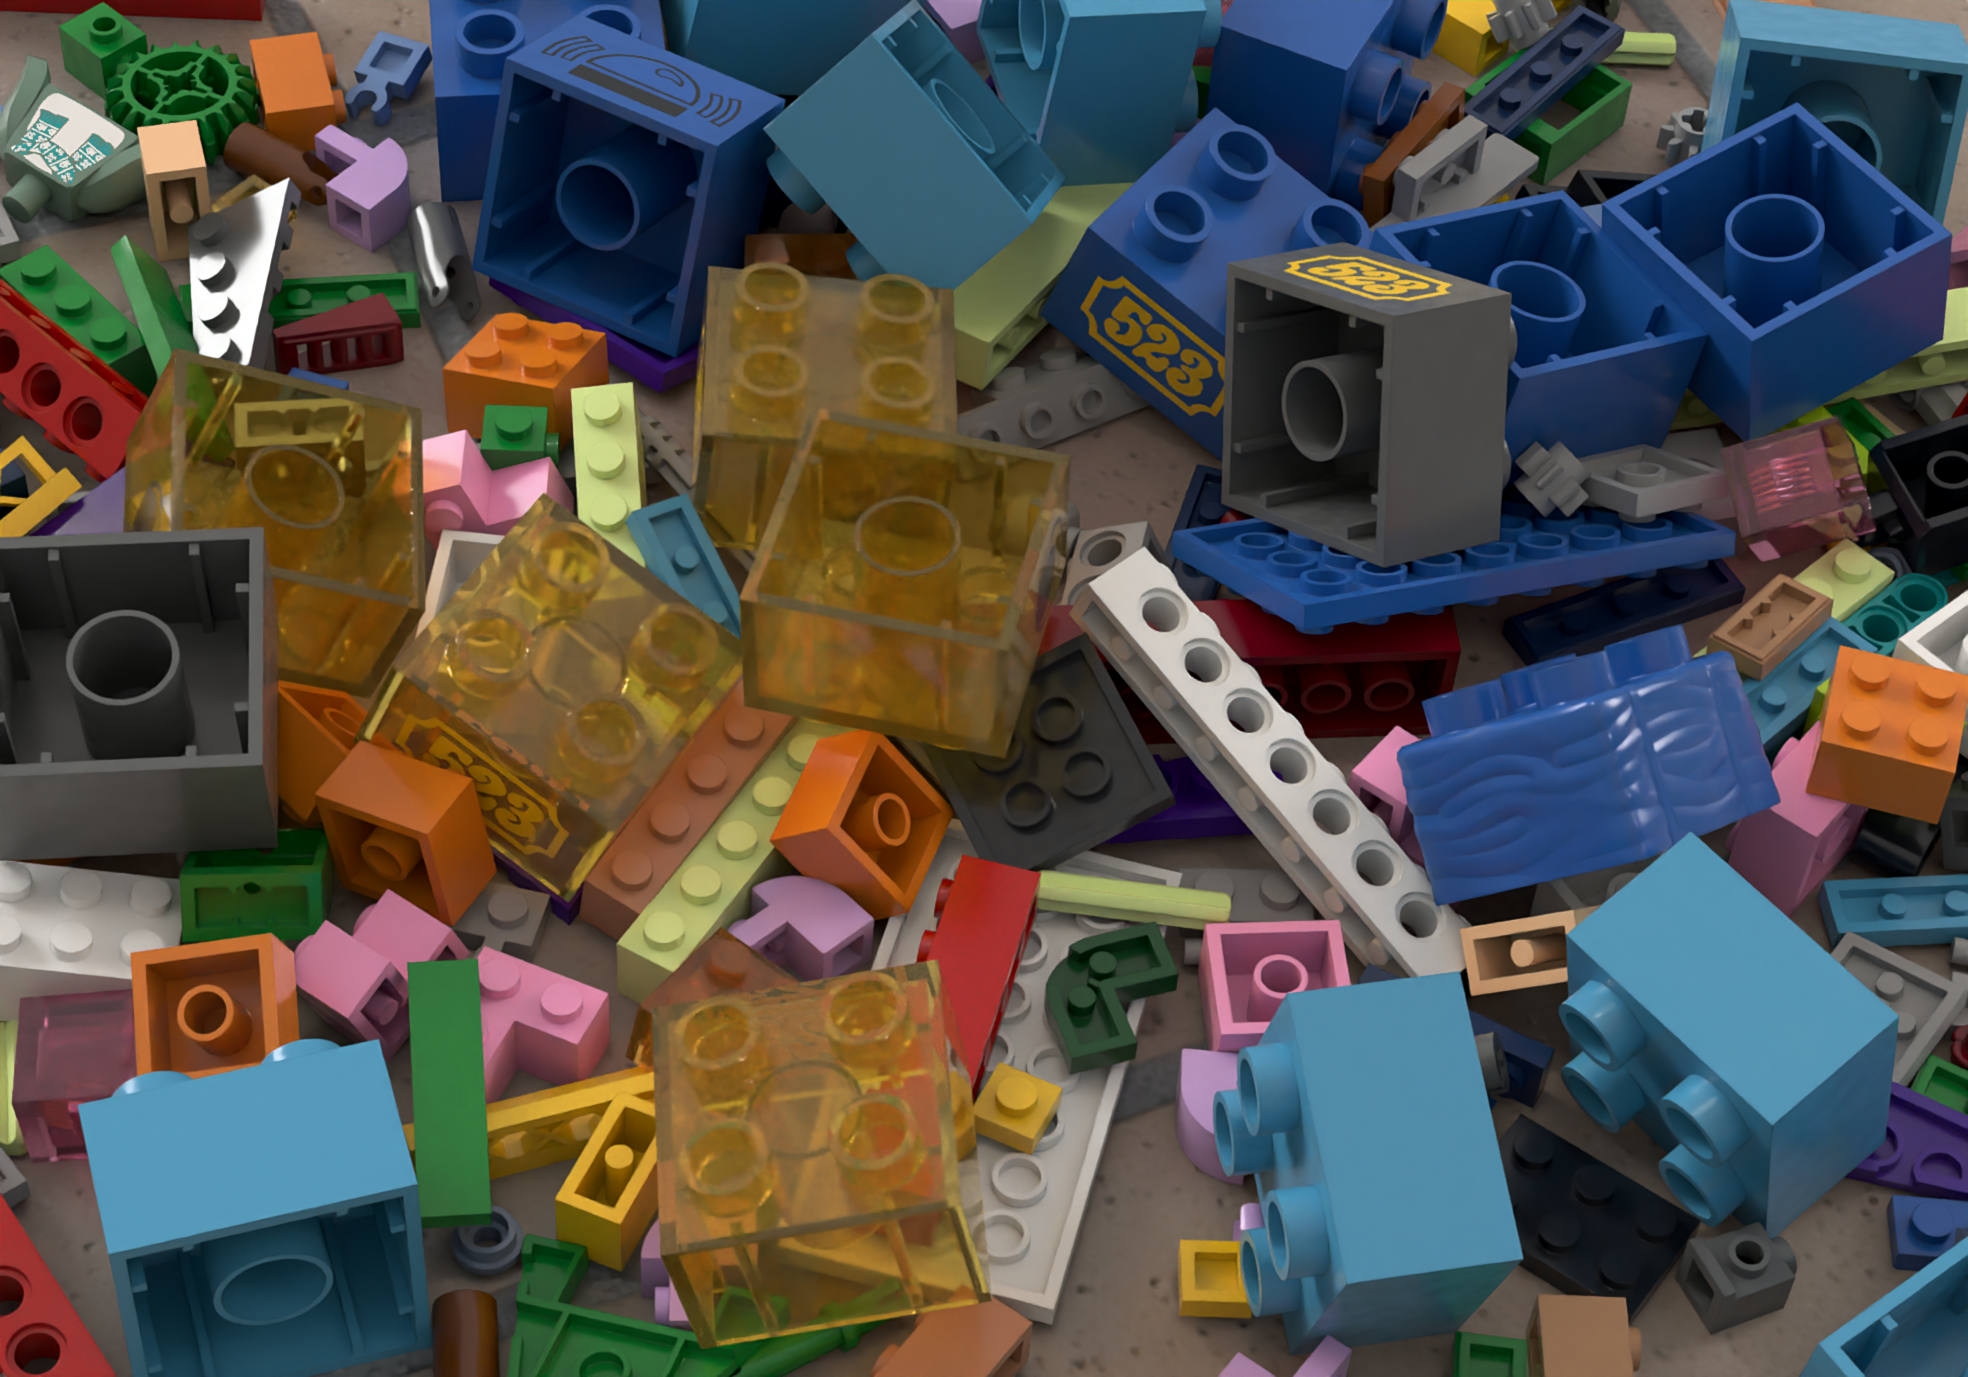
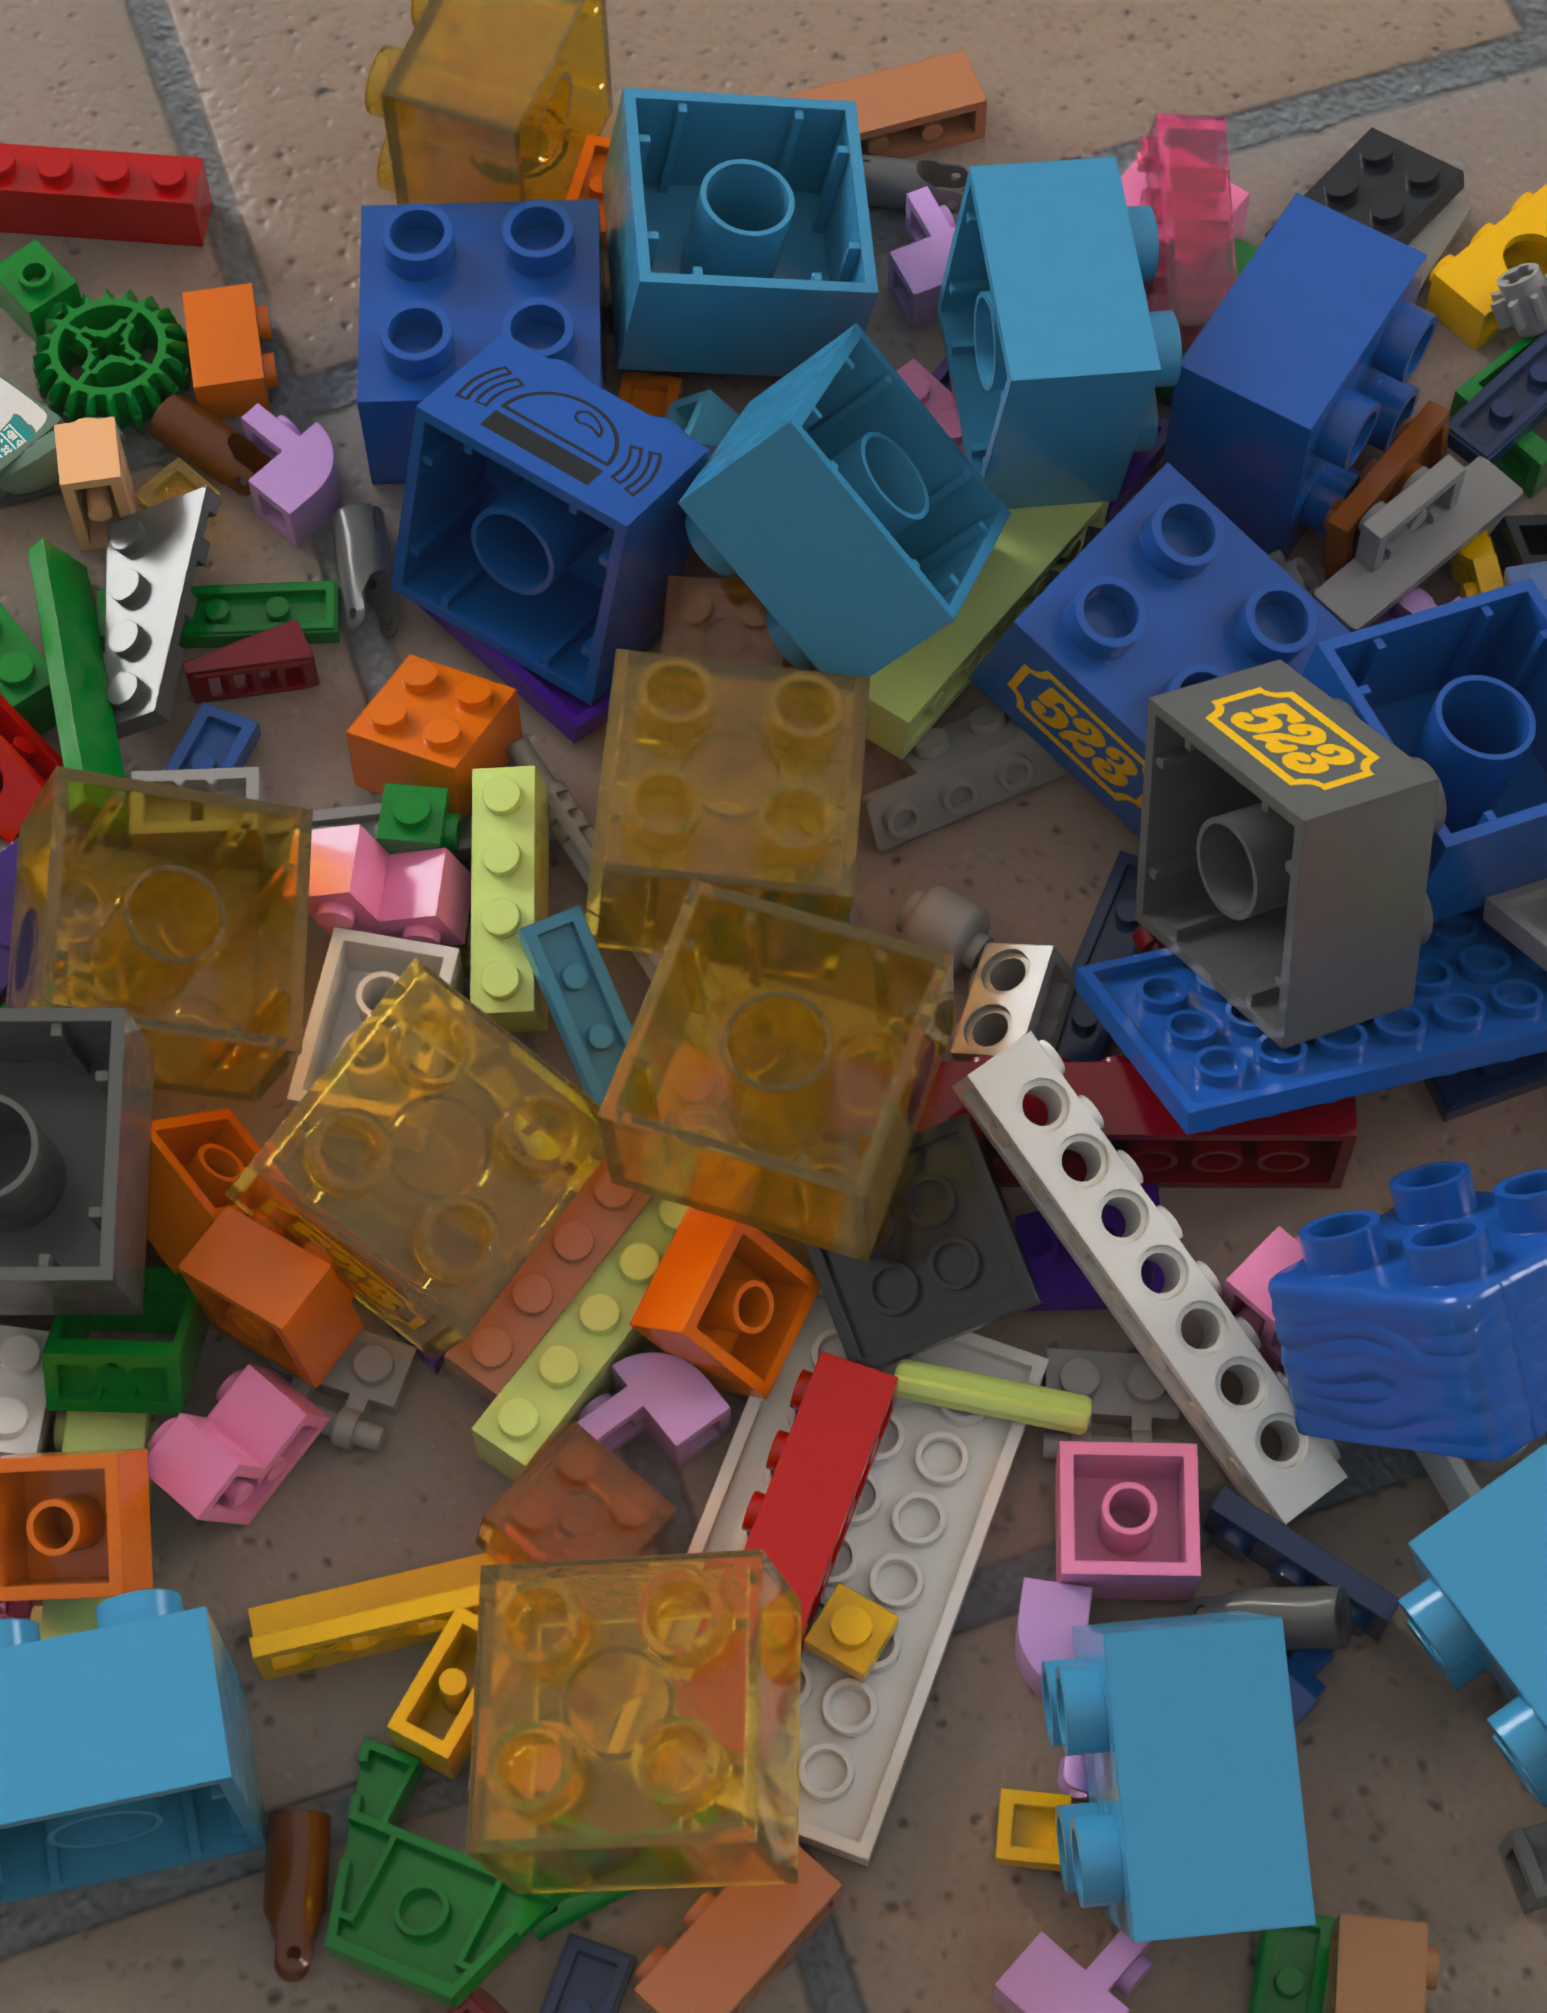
camera: 10 degrees right, 15 degrees up
medium blue plate [345,31,433,126] -> none
green tile [407,959,492,1229] -> none
sand blue plate [451,1205,524,1275] -> none
bright pink brick [476,946,610,1104] -> none
dark green plate [1044,921,1179,1075] -> none
light nougat brick [1460,905,1601,996] -> none
black plate [1498,1114,1701,1327] -> none
light grey gear [1513,441,1591,517] -> none

